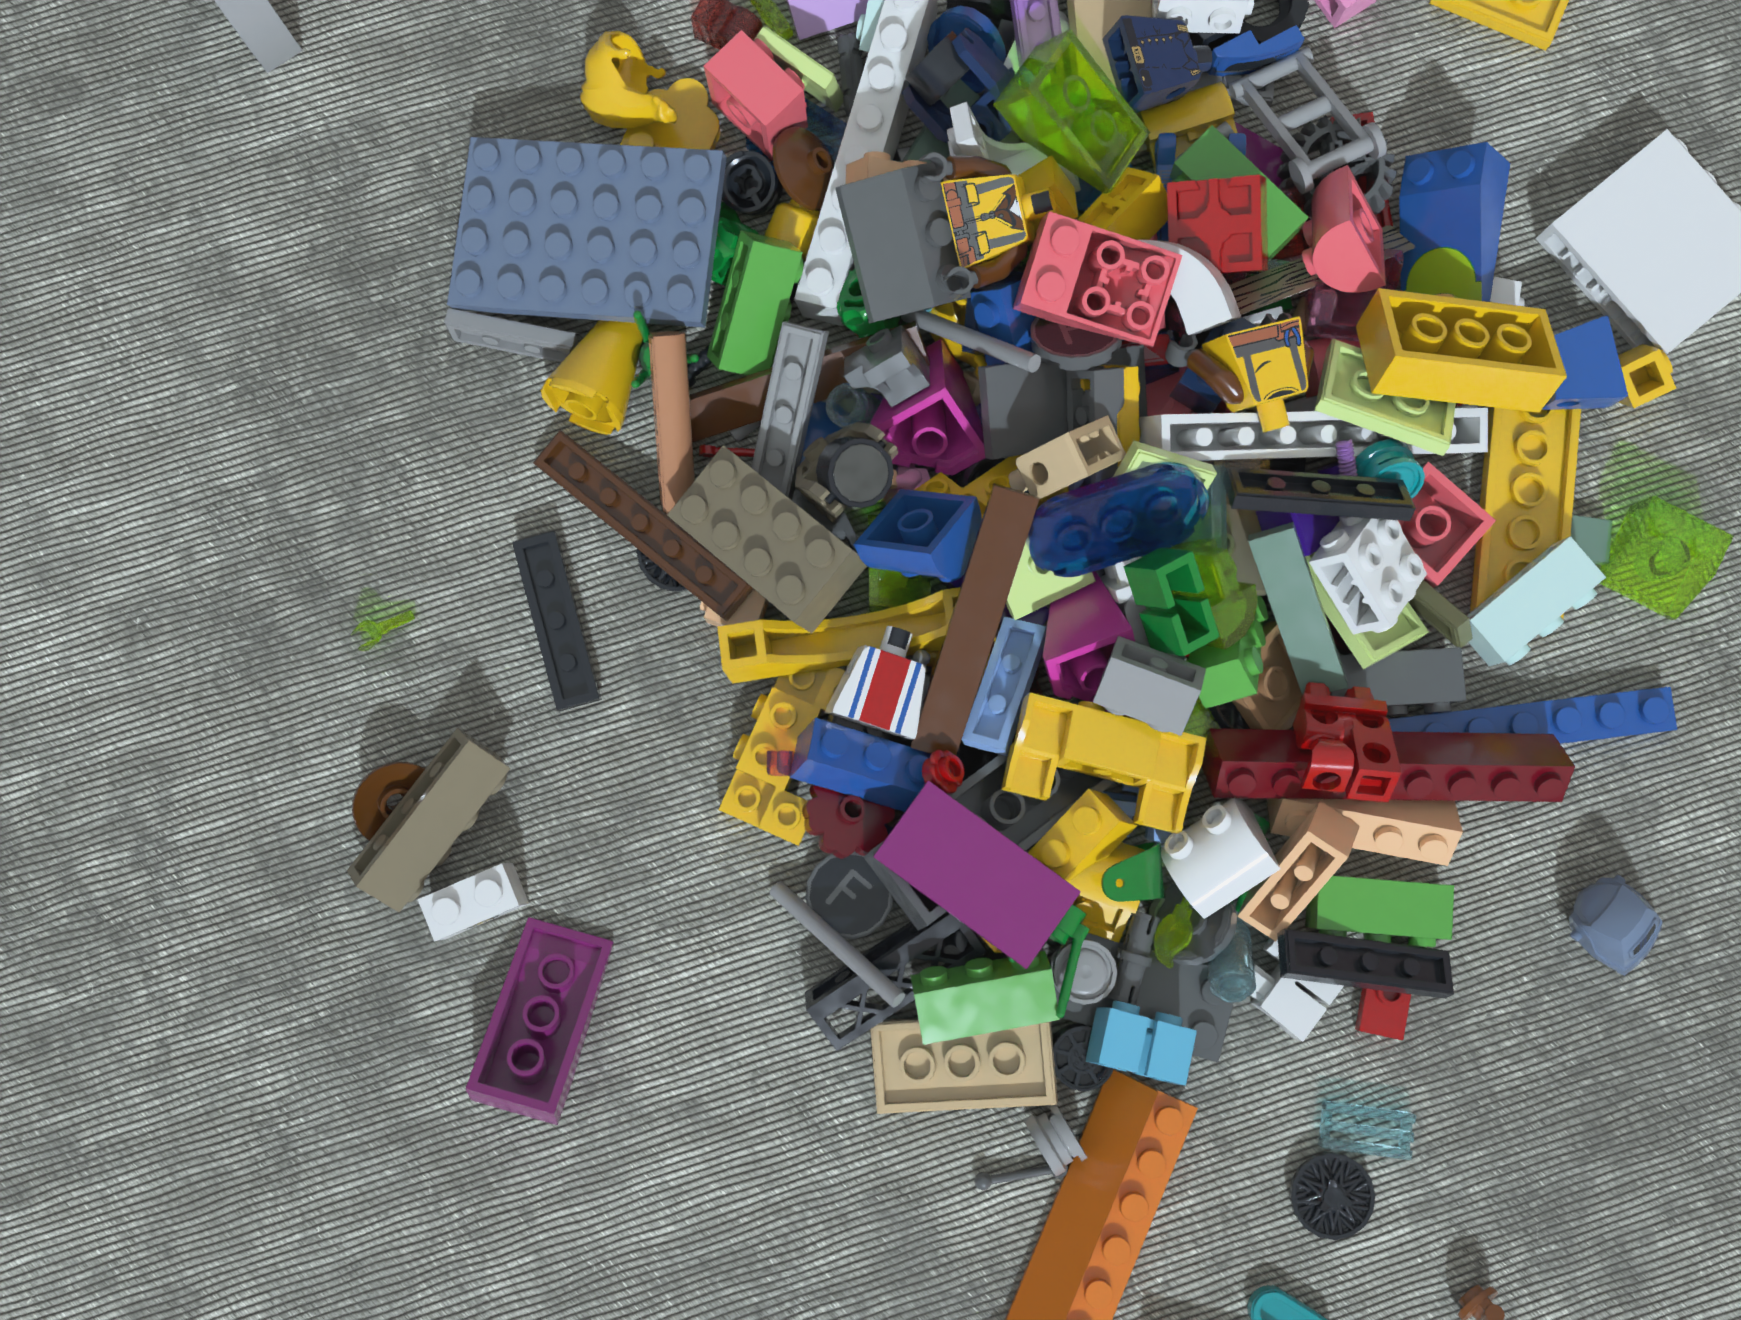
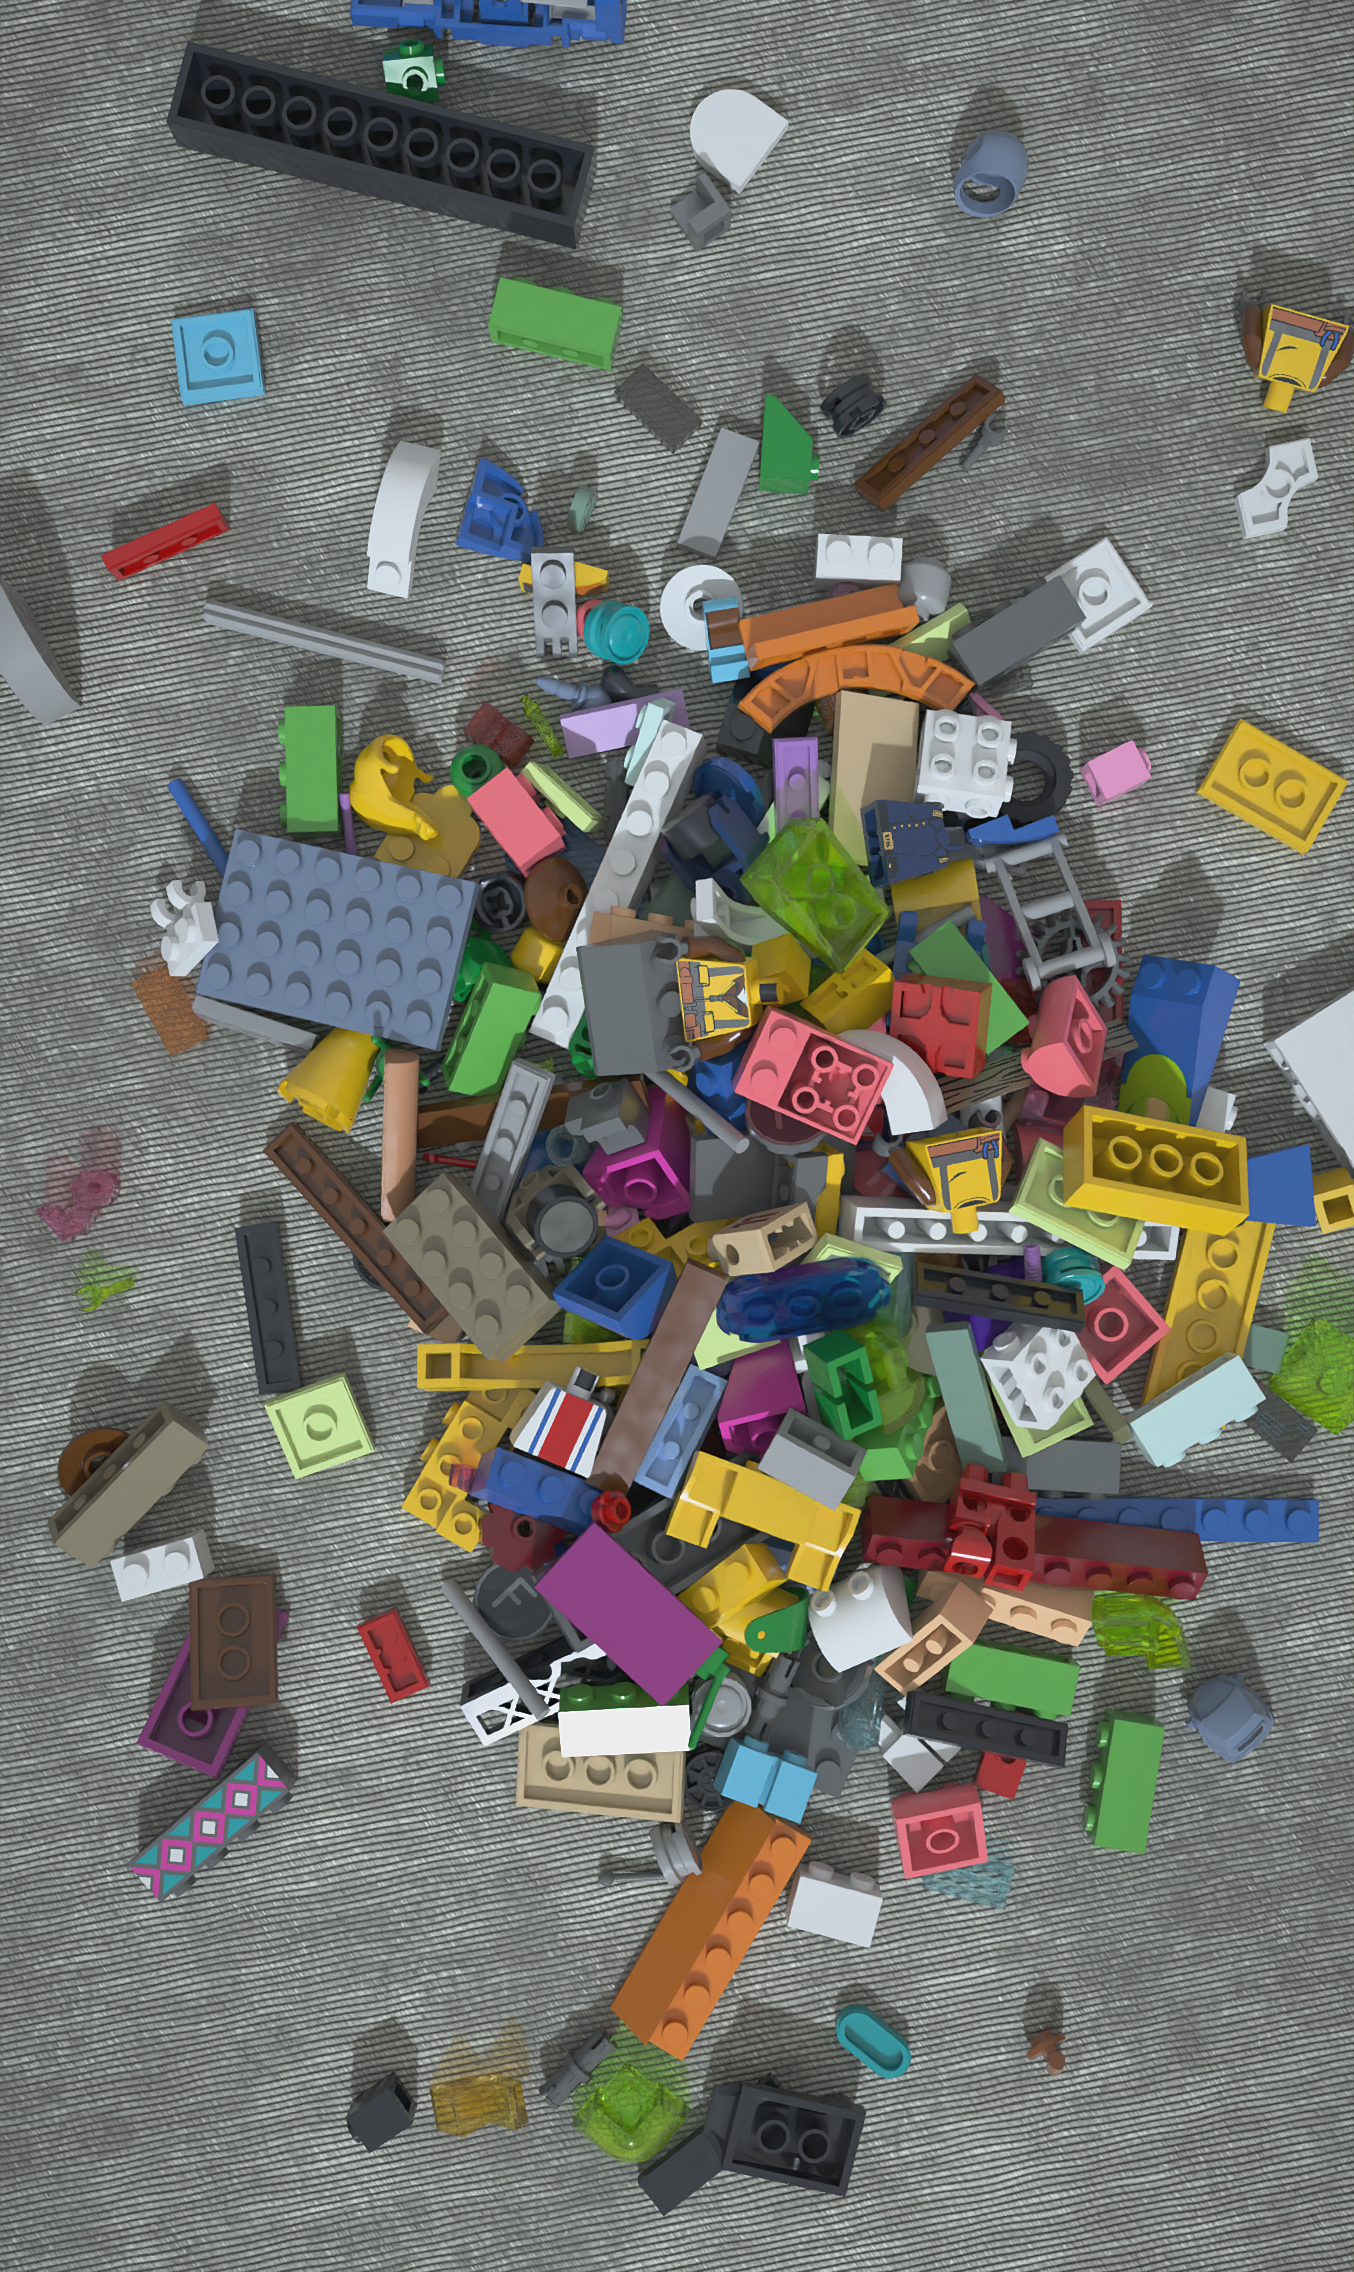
camera: 10 degrees right, 5 degrees up
clear neon green piece [1154,896,1193,968] -> none
black wheel [1289,1152,1376,1240] -> none
none -> clear pink leg [34,1169,121,1242]
none -> brick [128,1741,297,1903]
none -> clear orange tile [131,964,210,1057]
none -> white plate [150,880,219,976]
none -> blue bar [167,778,229,878]
none -> reddish brown tile [189,1573,279,1711]
none -> yellowish green plate [264,1372,375,1479]
none -> bright green brick [278,705,344,839]
none -> medium lavender piece [339,792,361,857]
none -> red plate [357,1606,431,1704]
none -> green head [450,744,505,802]
none -> white brick [785,1861,883,1948]
none -> coral brick [889,1782,988,1879]
none -> bright green brick [1082,1709,1165,1854]
none -> clear neon green brick [1091,1595,1192,1669]
none -> clear smoke tile [1242,1375,1318,1462]

